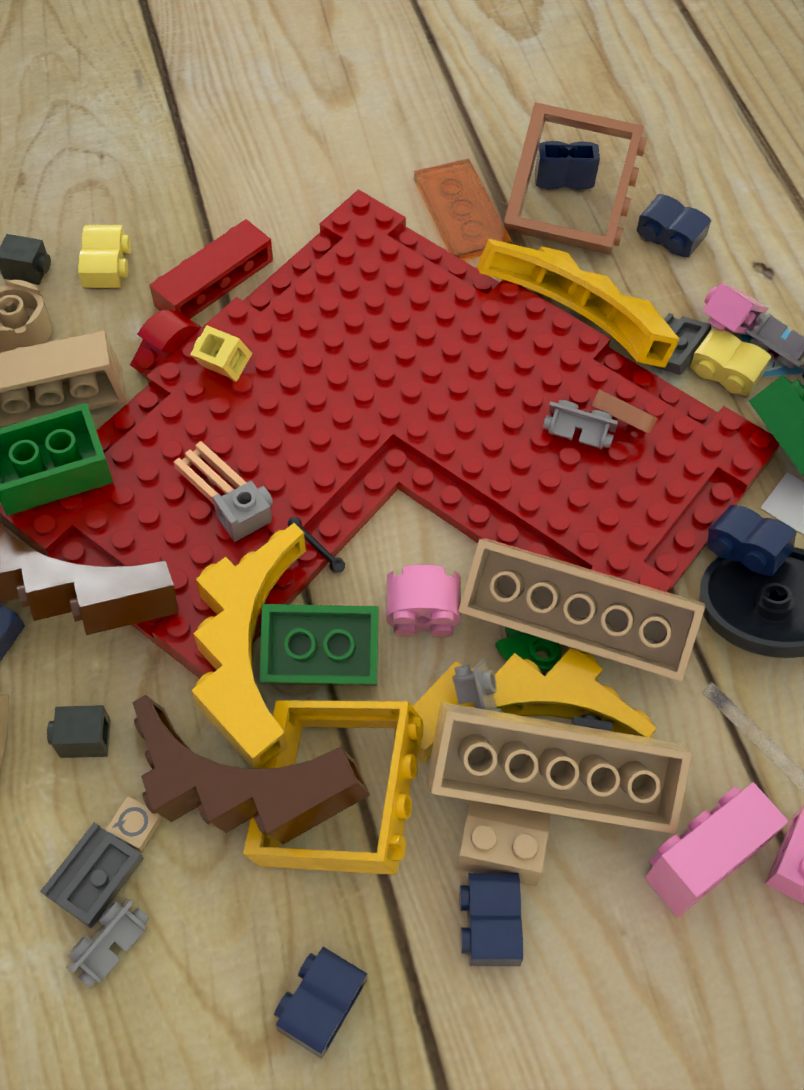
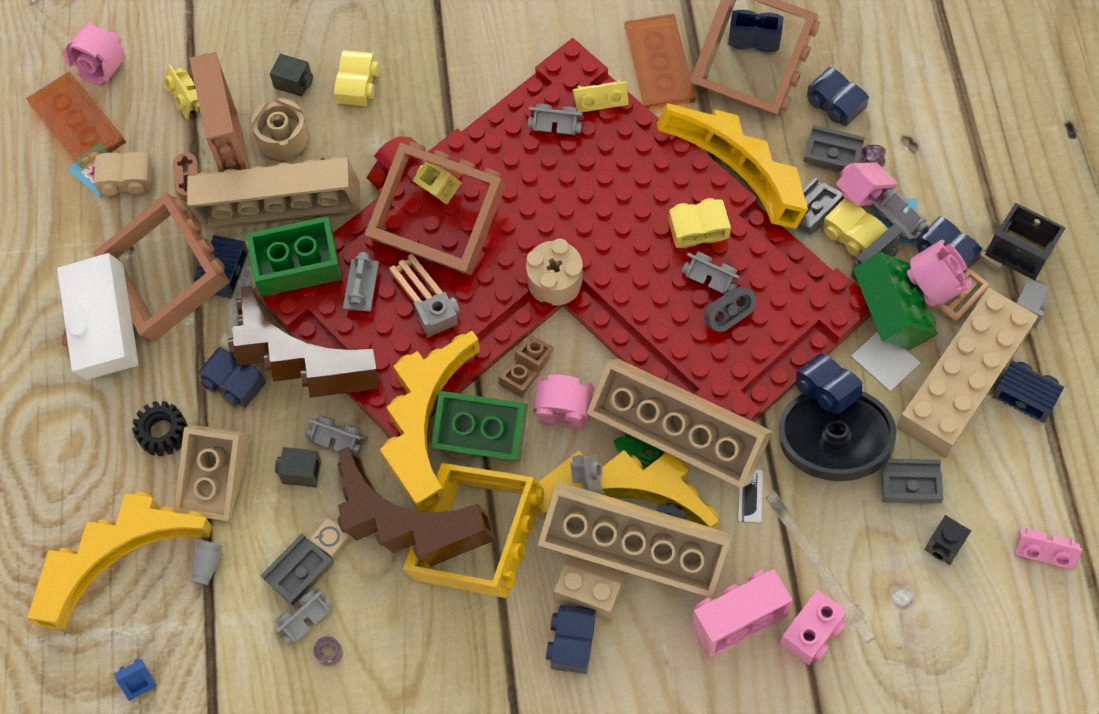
camera: 15 degrees right, 5 degrees up
red brick [149,219,273,319] -> none
dark blue brick [274,947,368,1059] -> none
black hinge [287,517,345,573] -> none
nougat beam [591,389,658,434] -> none
none -> light grey hinge [305,415,368,455]
none -> bush [314,636,343,666]
none -> light grey hinge [343,252,379,312]
none -> nougat window [365,141,507,276]
none -> medium nougat slope [498,334,554,397]
none -> tan brick [526,239,583,306]
none -> light grey hinge [528,104,584,136]
none -> light yellow hinge [573,80,629,112]
none -> light yellow brick [668,198,731,248]
none -> dark grey plate [704,287,756,332]
none -> sticker [738,470,763,523]
none -> dark grey plate [803,125,865,171]
none -> dark grey plate [851,224,902,282]
none -> bush [861,145,886,167]

